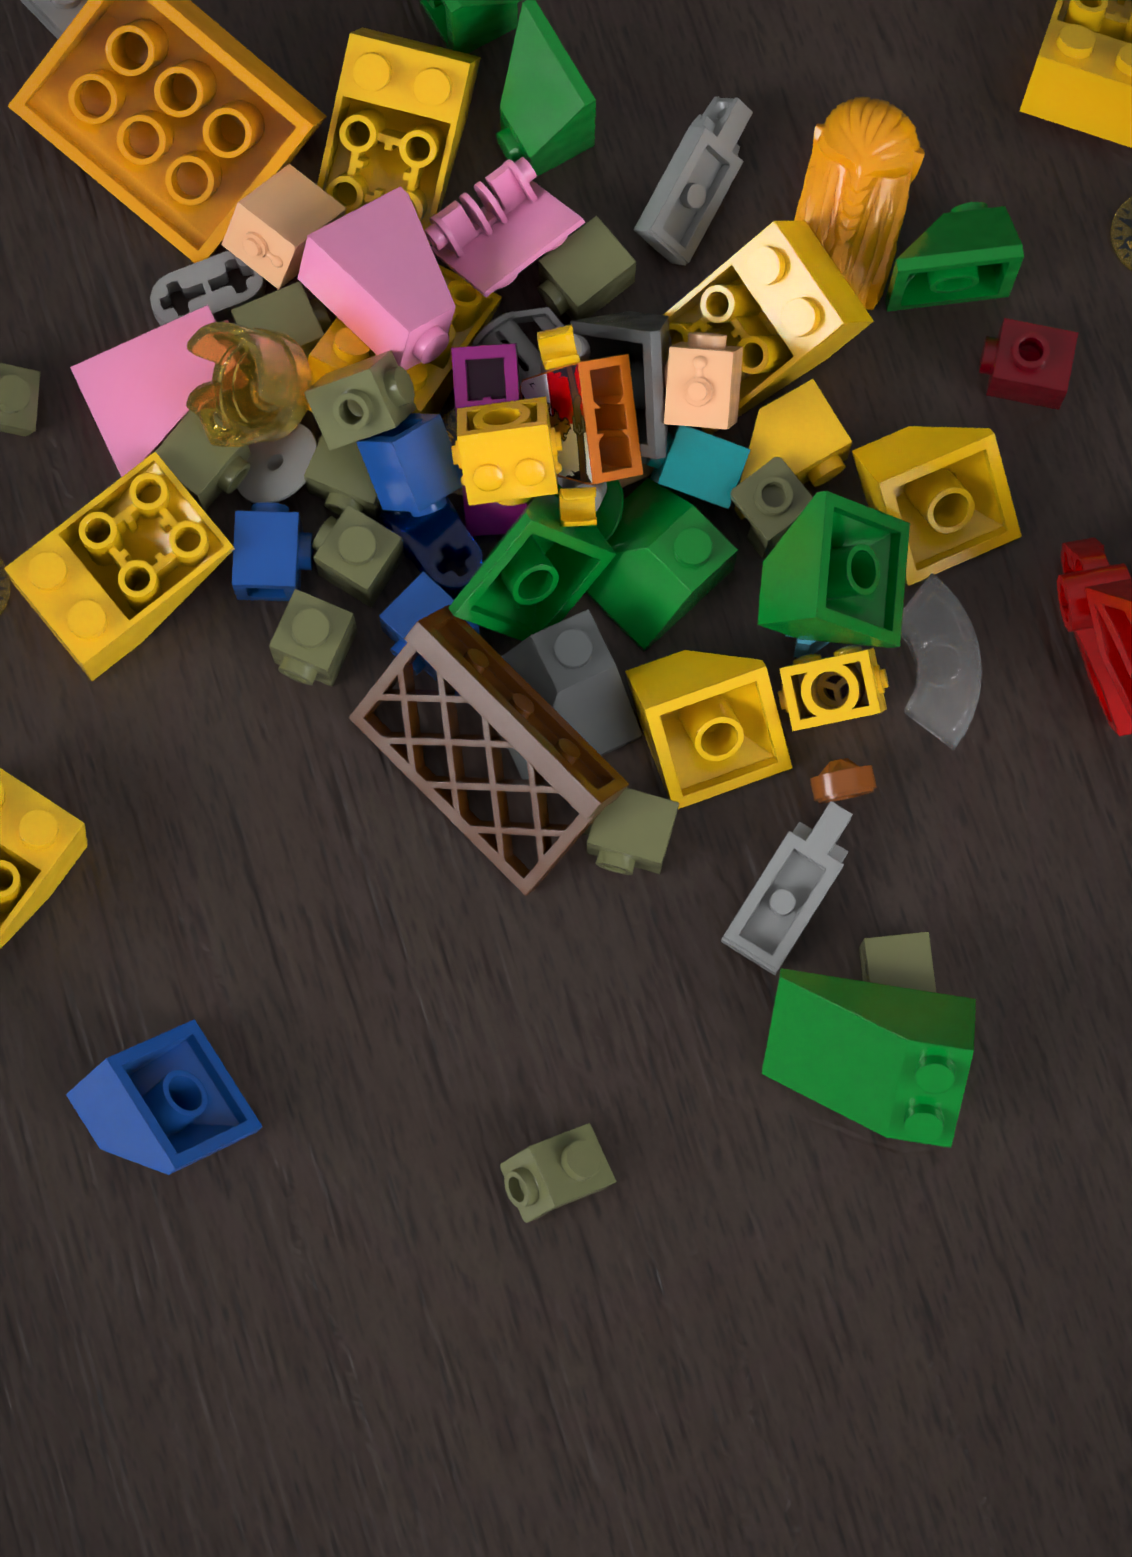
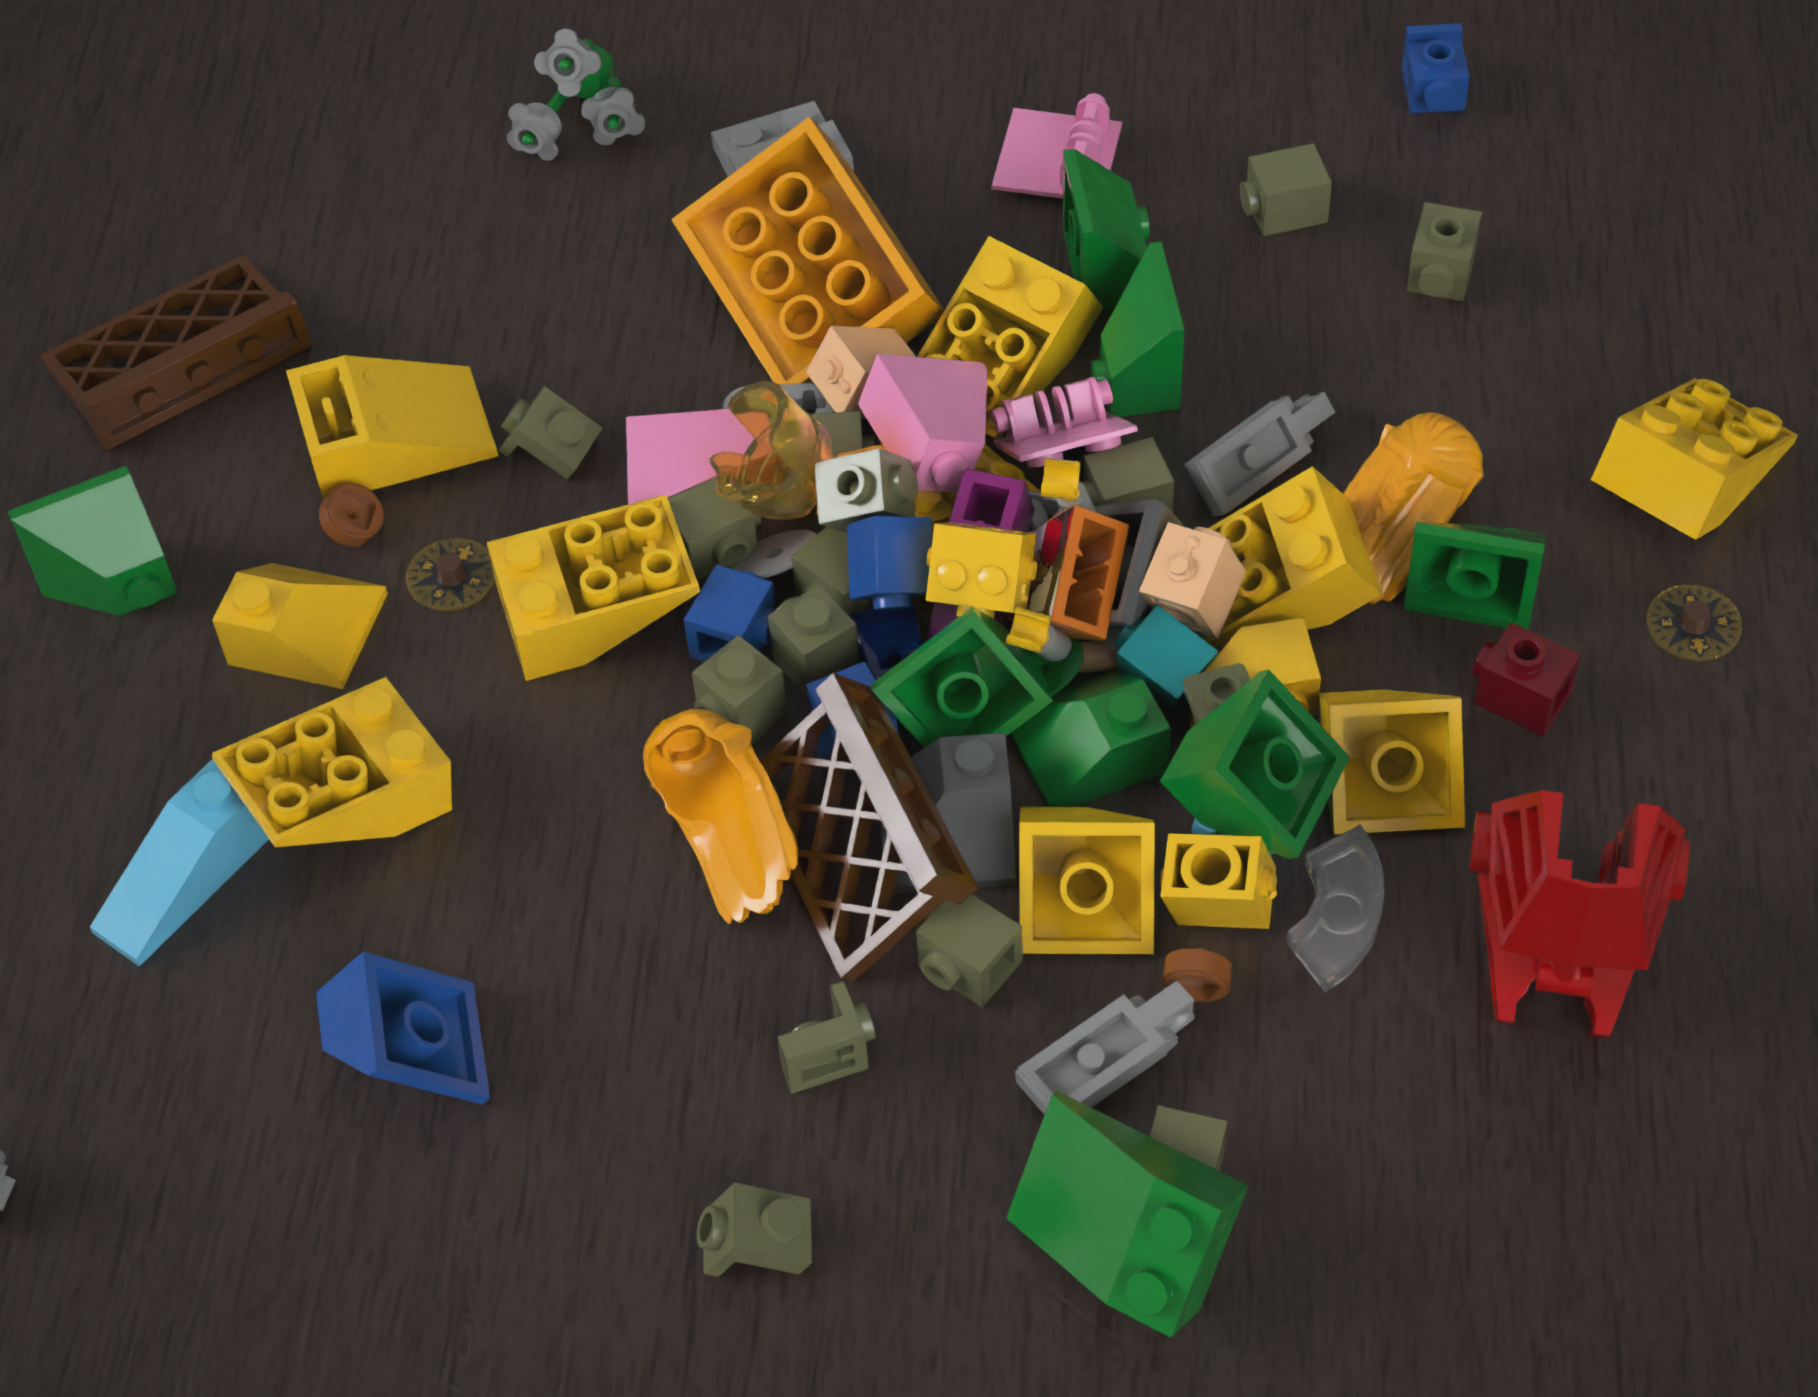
camera: 25 degrees right, 25 degrees down
none -> light orange hair [643,708,798,924]
none -> olive bracket [777,981,875,1094]

